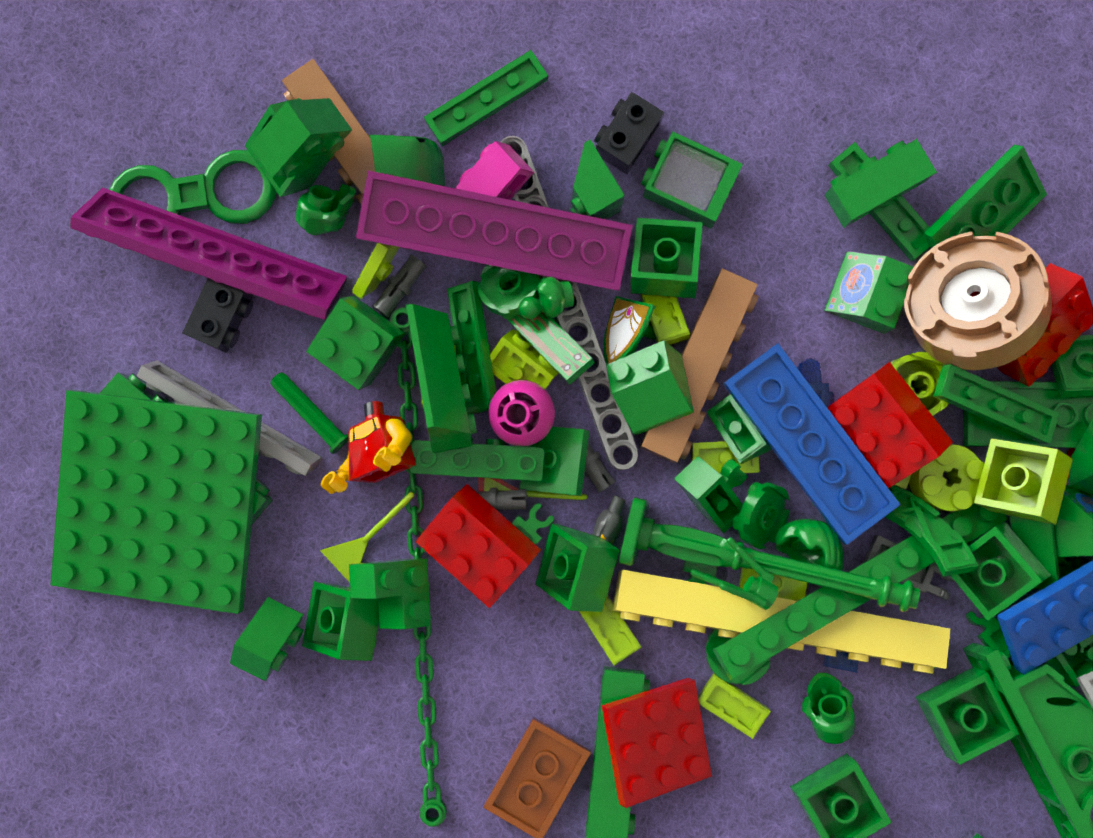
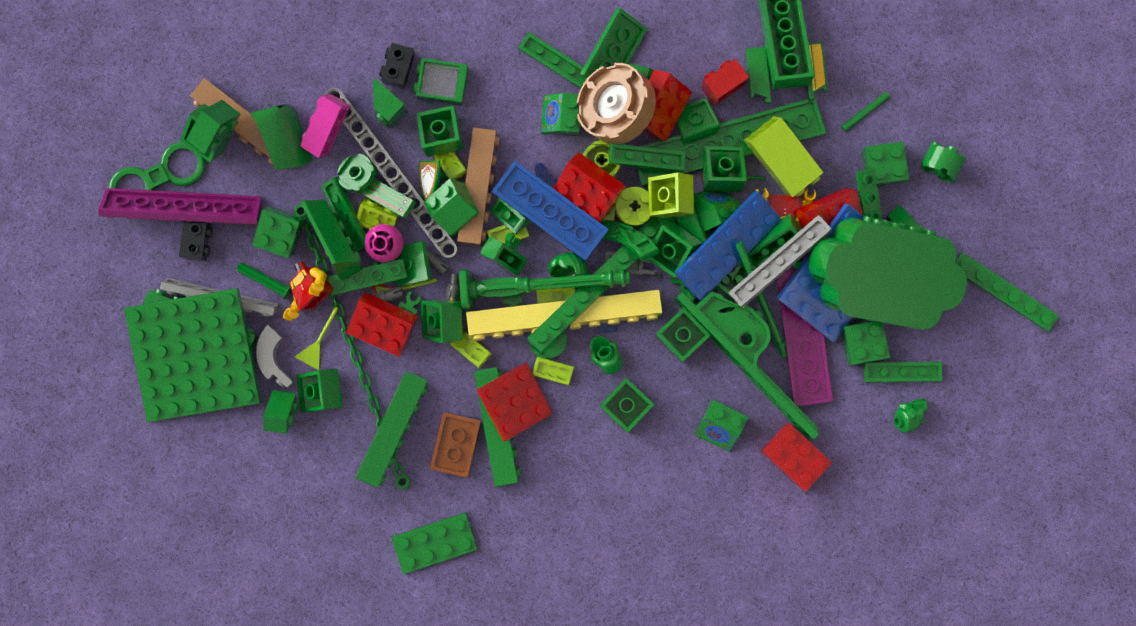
camera: 20 degrees left, 0 degrees up
green head [295,184,356,235] -> none
green brick [349,558,431,630] -> none
lime plate [352,243,399,299] -> none
magenta plate [356,170,633,291] -> none
dark grey pin [372,254,427,318] -> none
green plate [424,50,548,147] -> none
green animal [519,277,574,321] -> none
green plant [691,537,779,610] -> none
green plate [733,482,790,549] -> none
green brick [824,139,937,228] -> none
none -> light grey arch [256,325,295,388]
none -> green brick [354,371,428,488]

